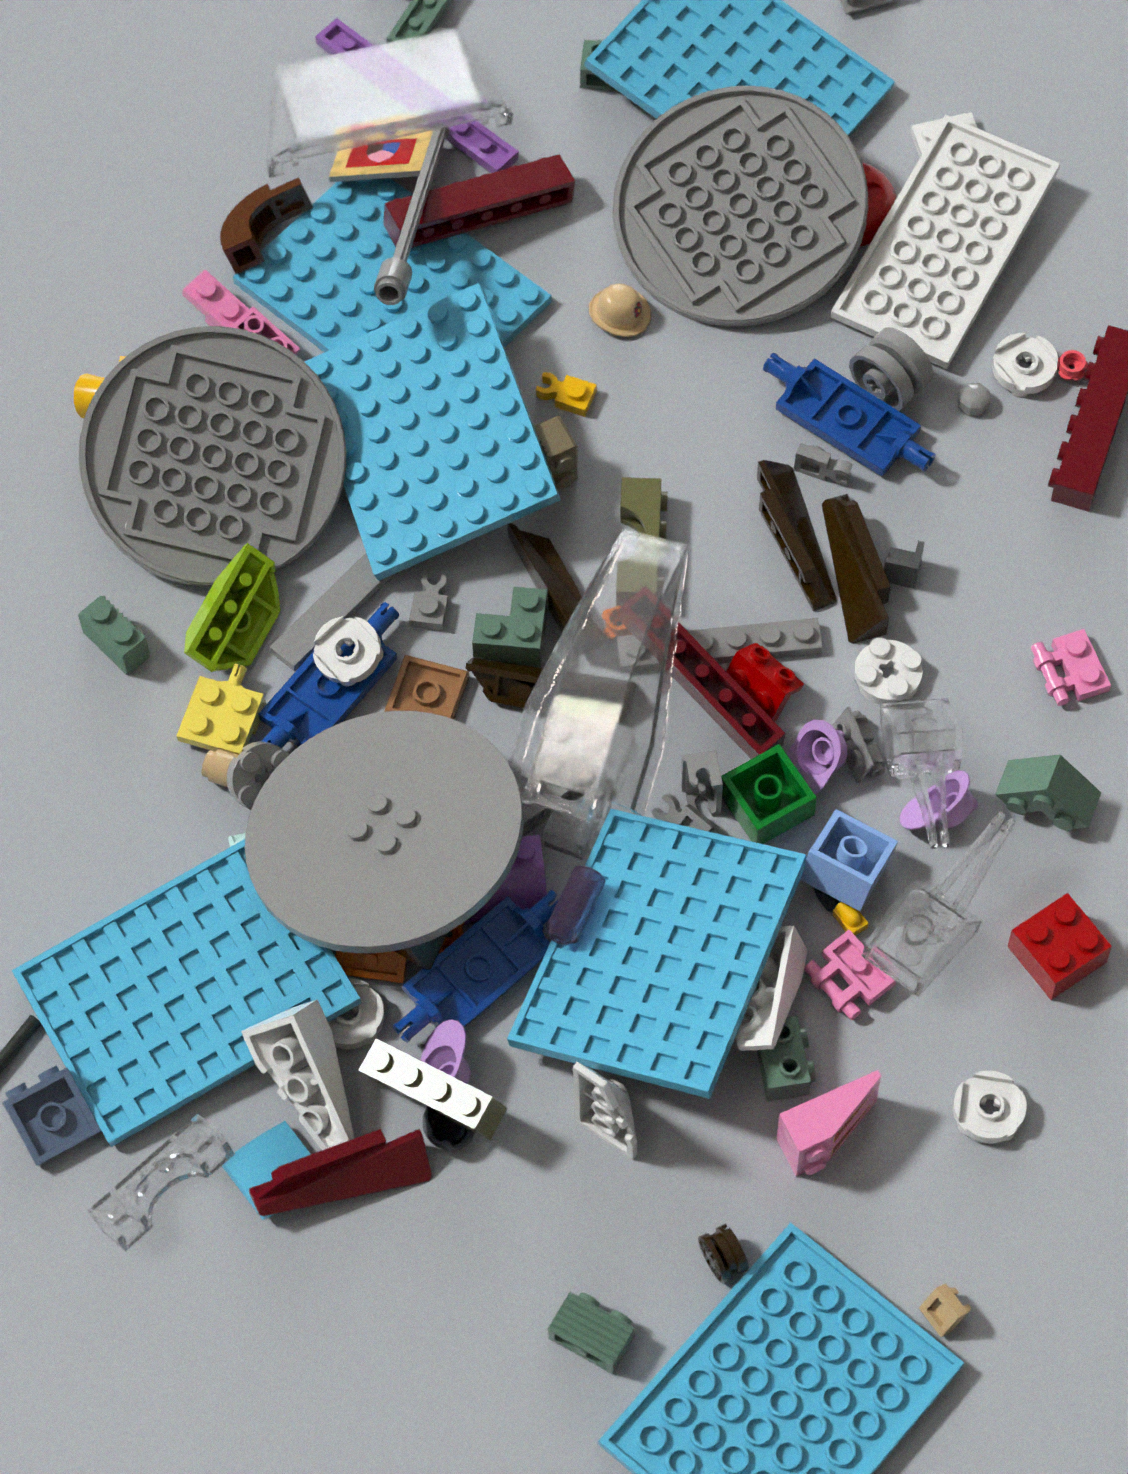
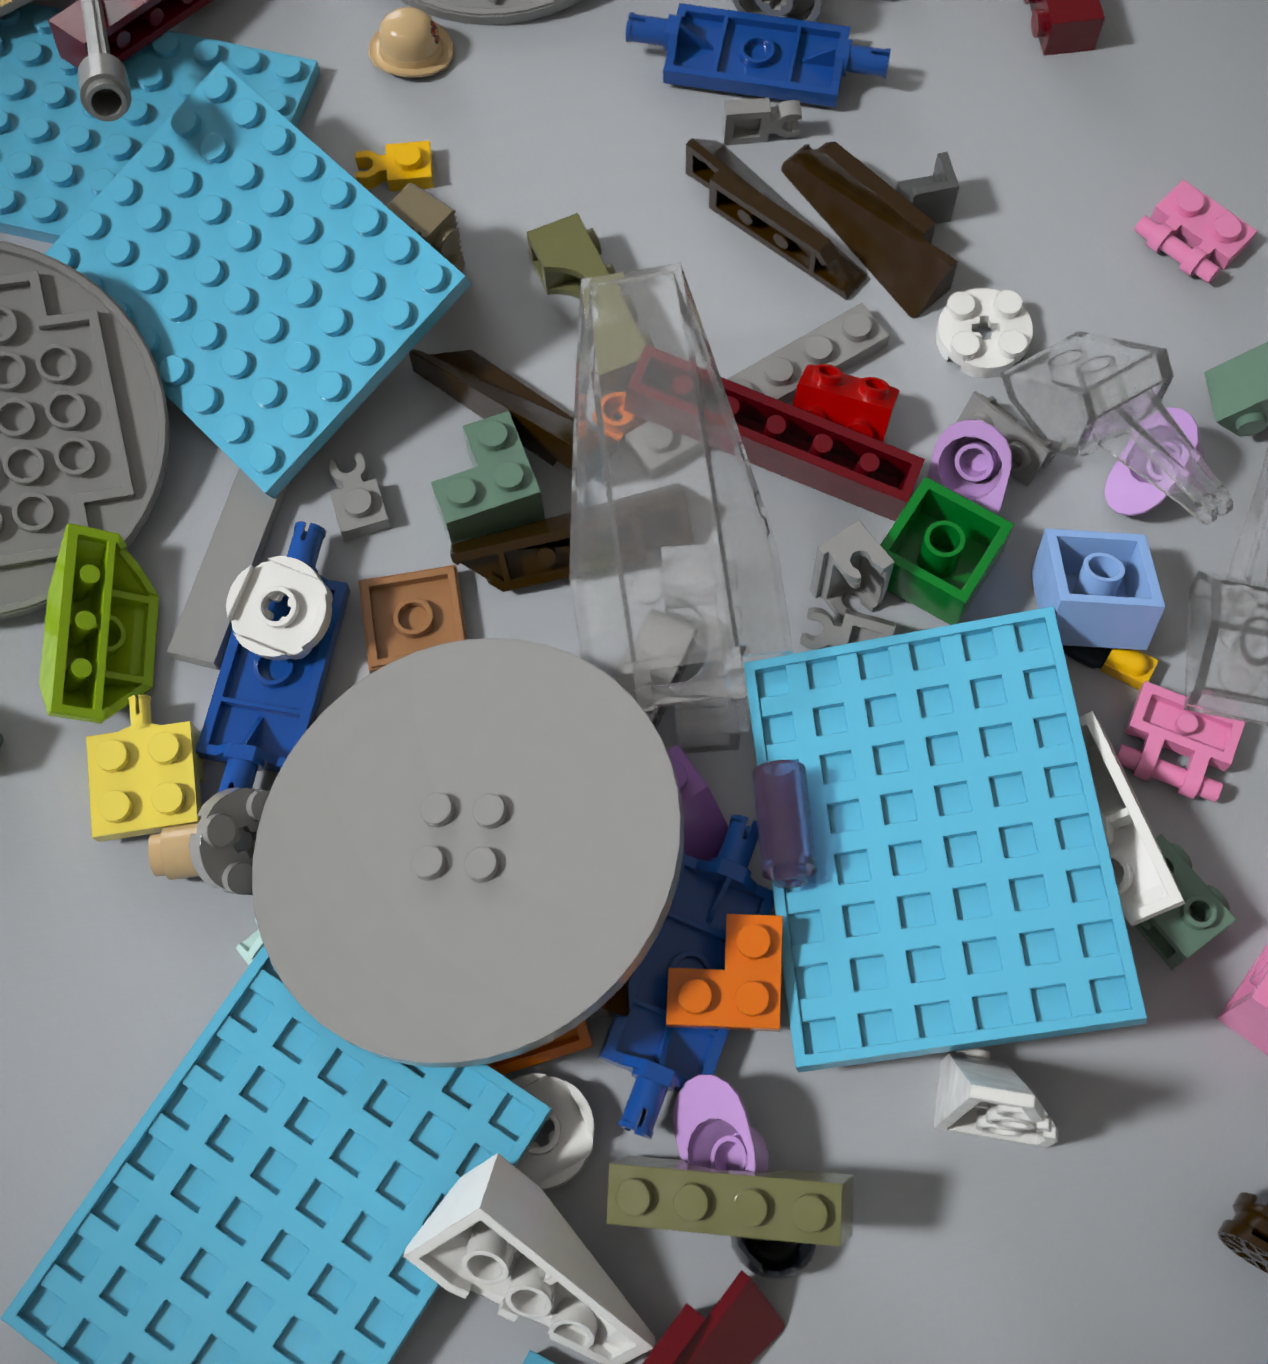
camera: 25 degrees left, 5 degrees up
none -> orange plate [666,914,783,1032]

